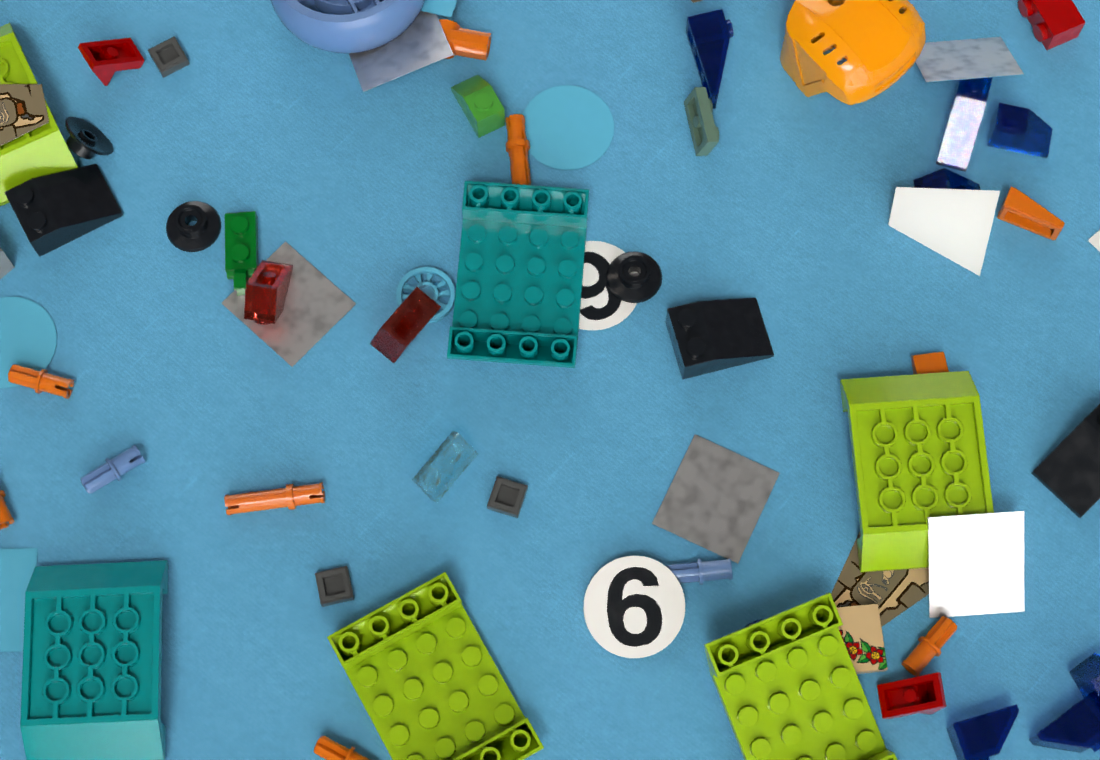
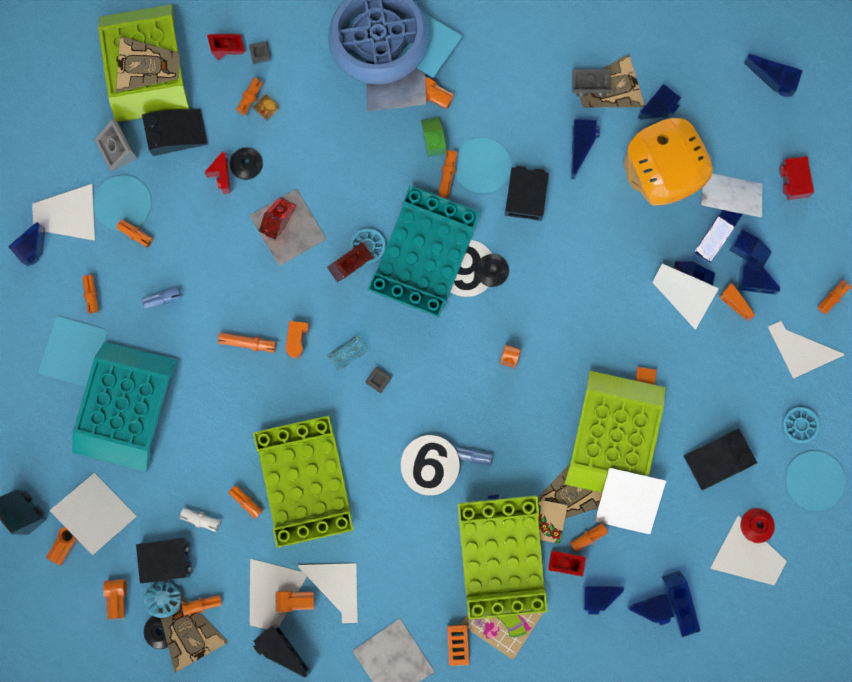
camera: 20 degrees right, 10 degrees up
black piece [65,117,113,159] -> none
green hinge [225,211,259,296] -> none
dark grey tile [315,566,354,607] -> none
flat silver sticker [652,434,780,564] -> none
black slope [665,298,774,380] -> none
sand green plate [684,87,719,156] -> none
none -> red slope [204,152,231,194]
none -> orange pin [235,78,263,116]
none -> clear orange tile [253,94,280,121]
none -> orange leg [286,321,310,359]
none -> orange leg [499,344,521,369]
none -> black brick [504,166,549,221]
none -> clear blue slope [738,262,780,295]

